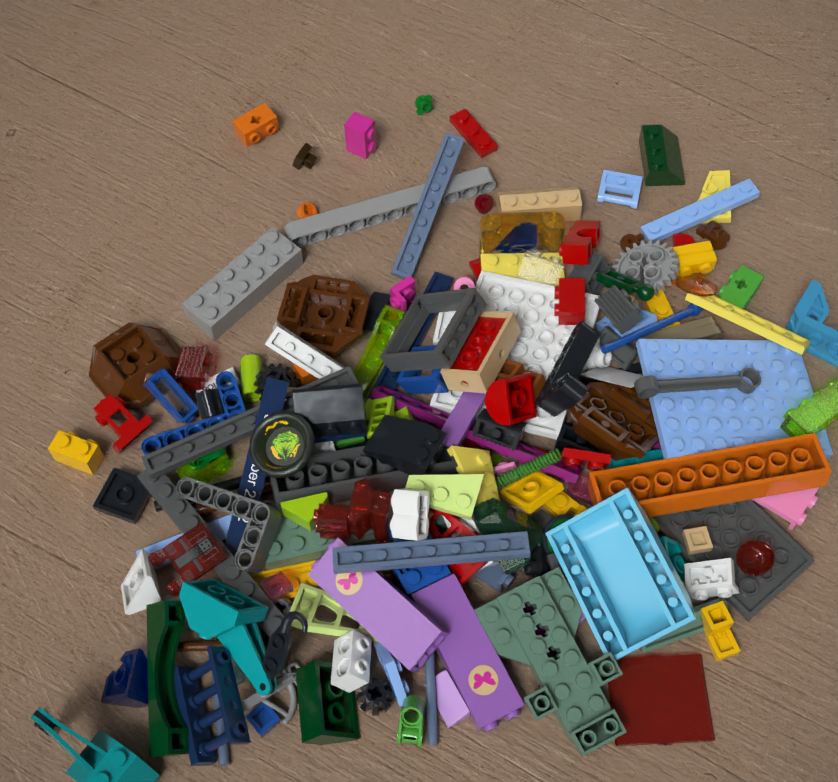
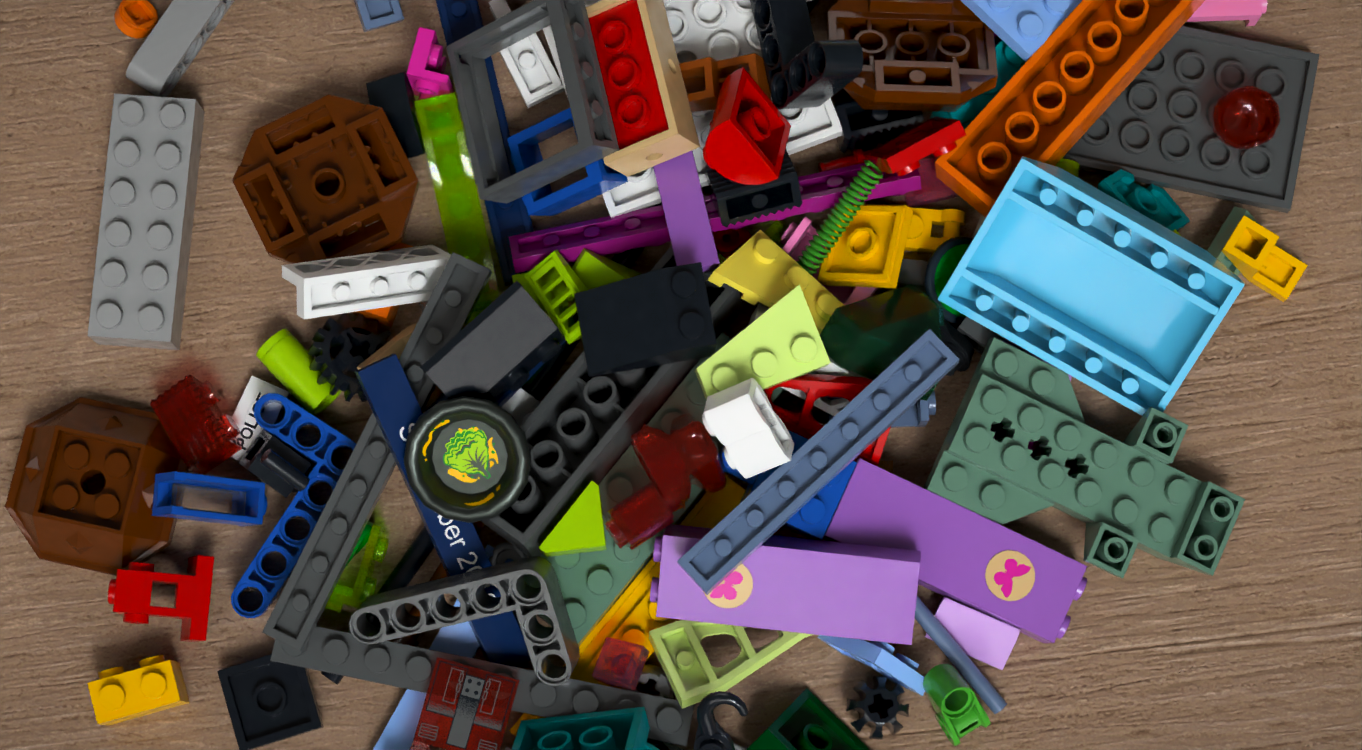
camera: 40 degrees left, 20 degrees up
white brick [330,630,372,693] -> none
clear red piece [608,654,715,746] -> none
tan plate [682,526,713,555] -> none
white bracket [684,558,739,601] -> none

